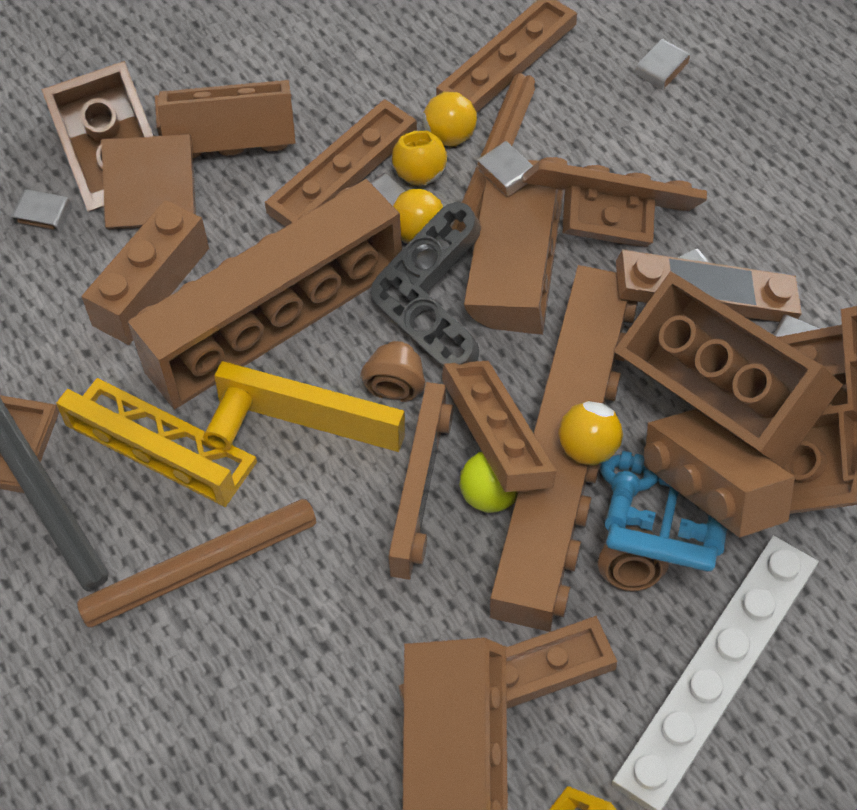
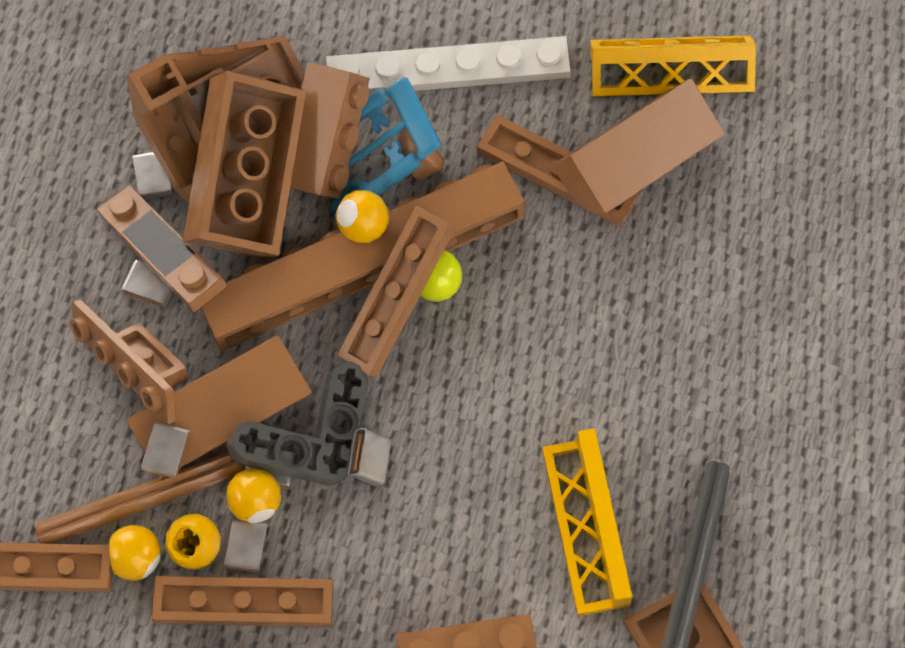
camera: 130 degrees left, 10 degrees up
medium nougat axle [77,499,316,627] -> none
medium nougat brick [128,178,402,410] -> none
yellow piece [203,361,405,452] -> none
medium nougat cone [361,341,425,402] -> none
medium nougat plate [388,382,454,580] -> none
none -> flat silver piece [348,428,391,486]

